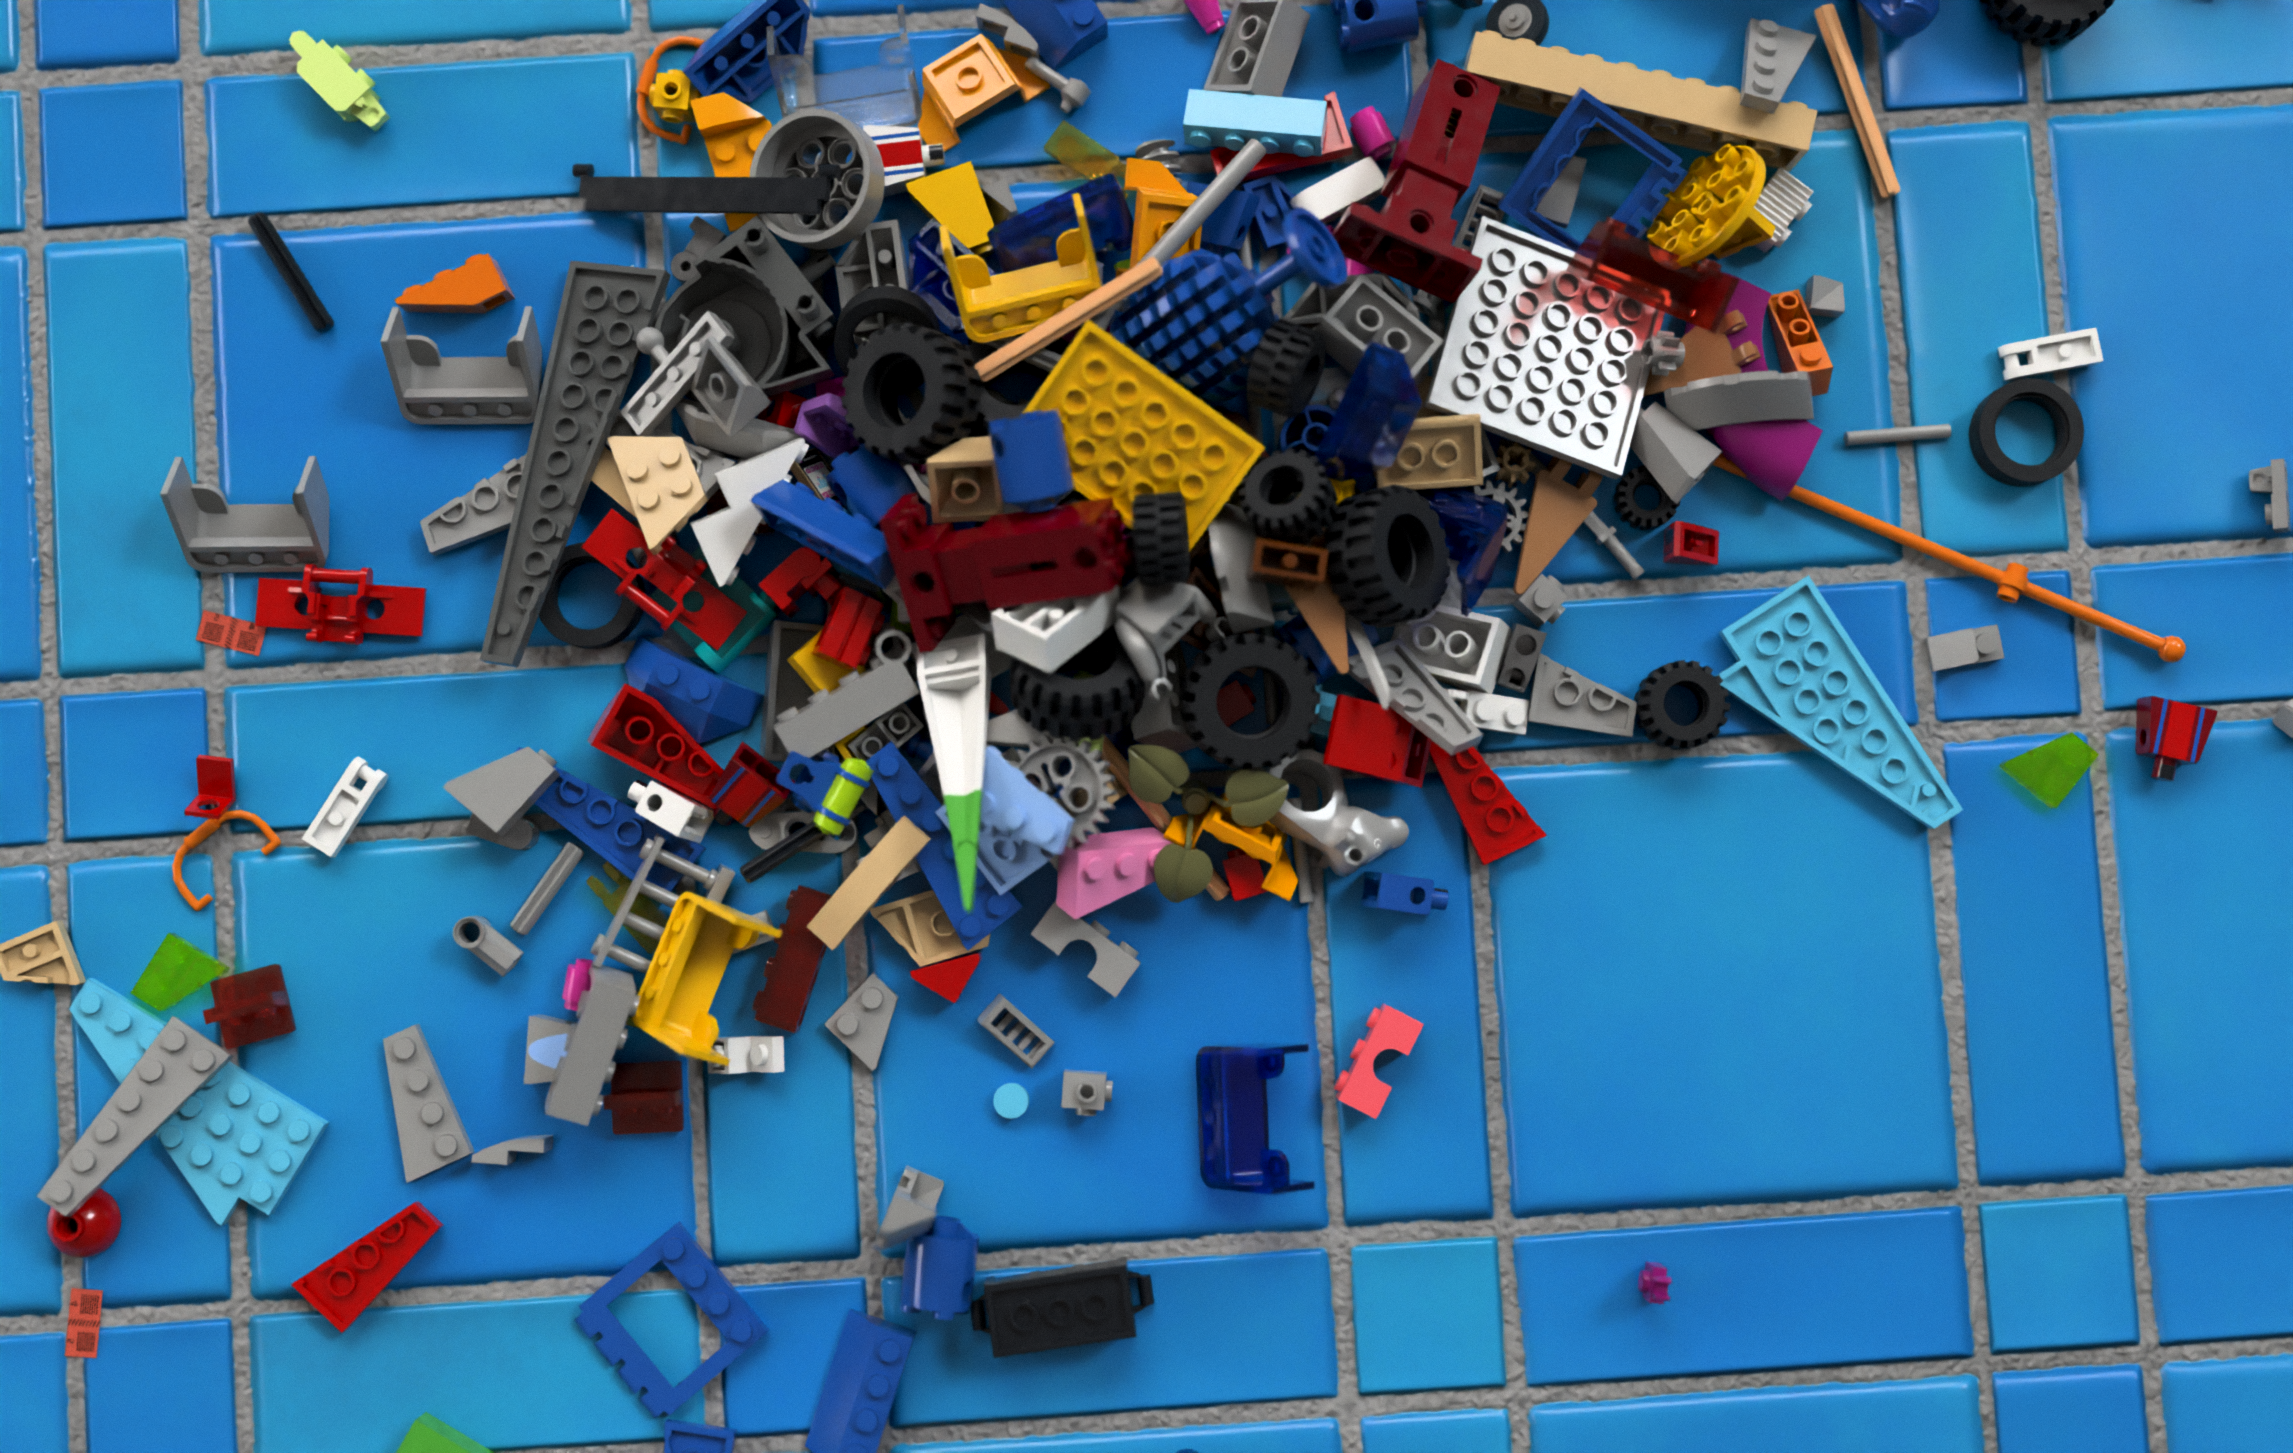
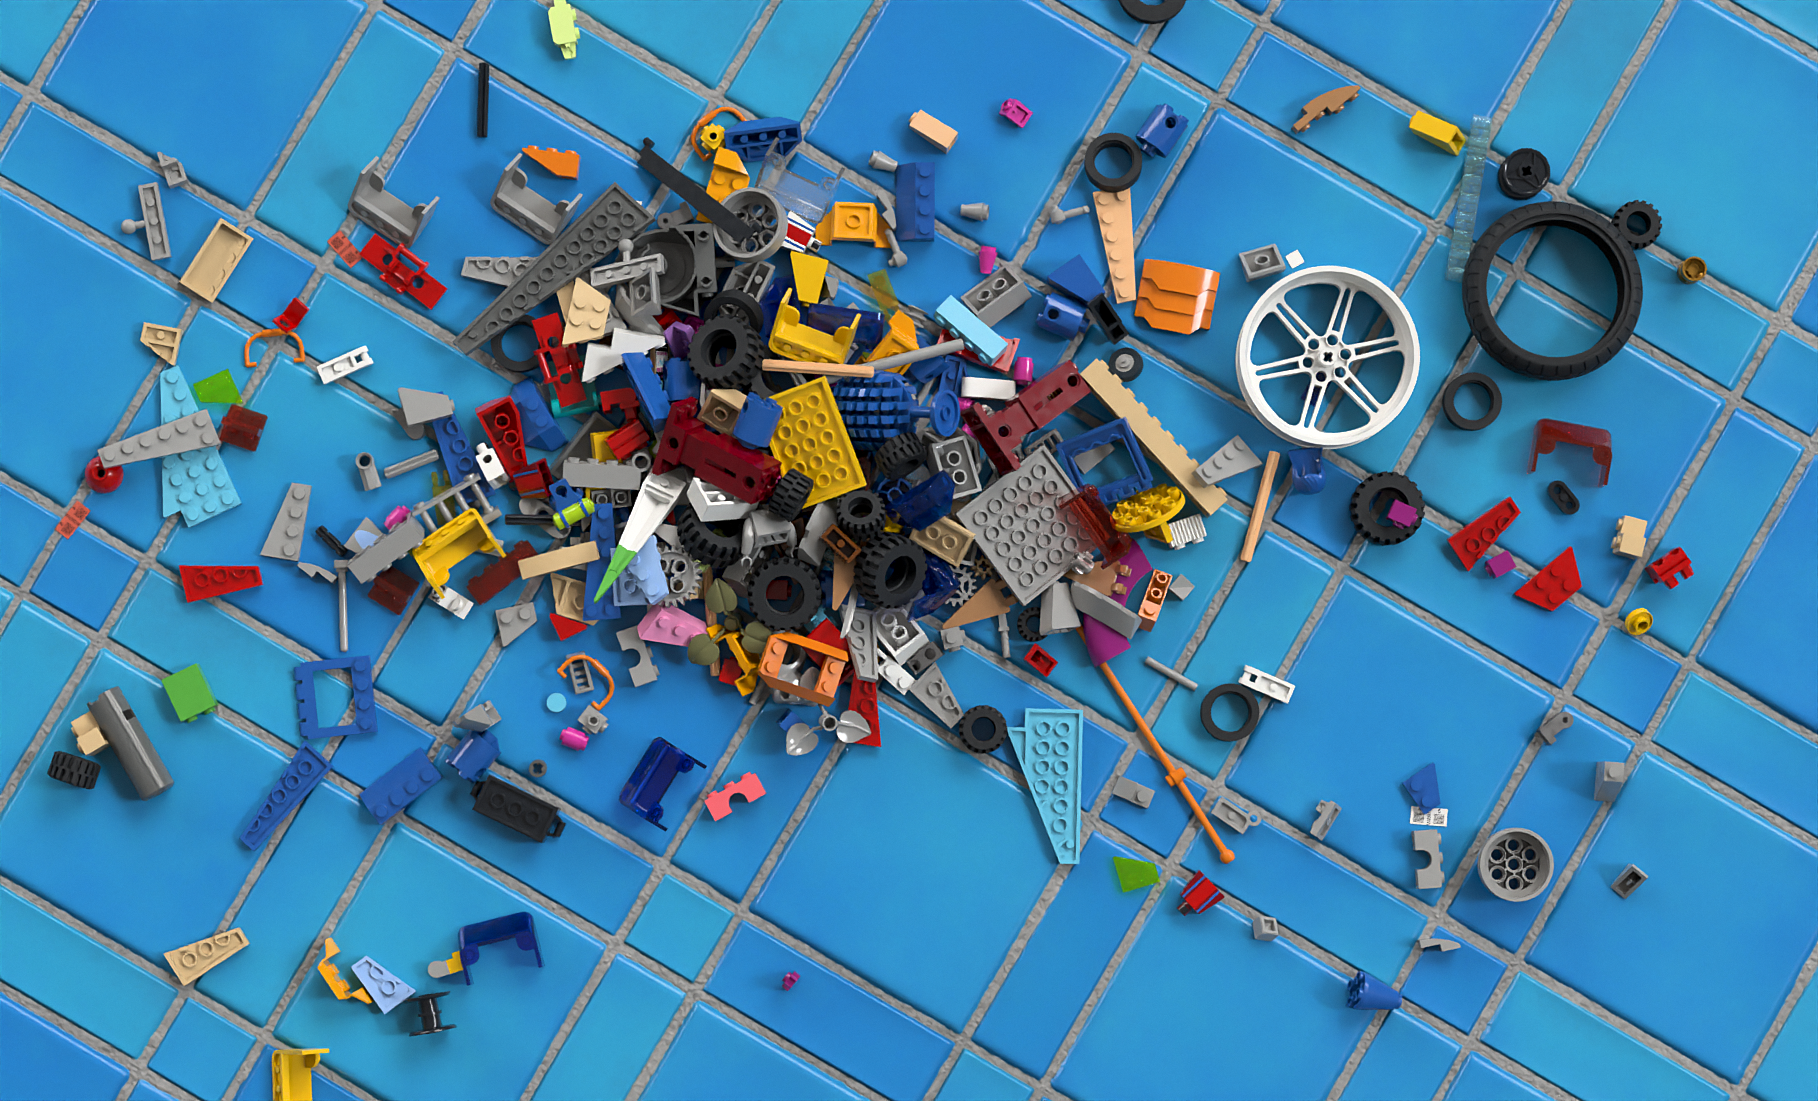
camera: 30 degrees right, 0 degrees up
none -> tan slope [179,218,253,303]
none -> black axle [315,525,348,557]
none -> light grey piece [334,560,349,652]
none -> dark grey bush [529,759,547,777]
none -> orange piece [557,654,614,711]
none -> dark pink brick [559,727,589,751]
none -> orange wedge [757,632,848,707]
none -> light grey plant [786,667,871,755]
none -> light grey hinge [1211,797,1261,834]

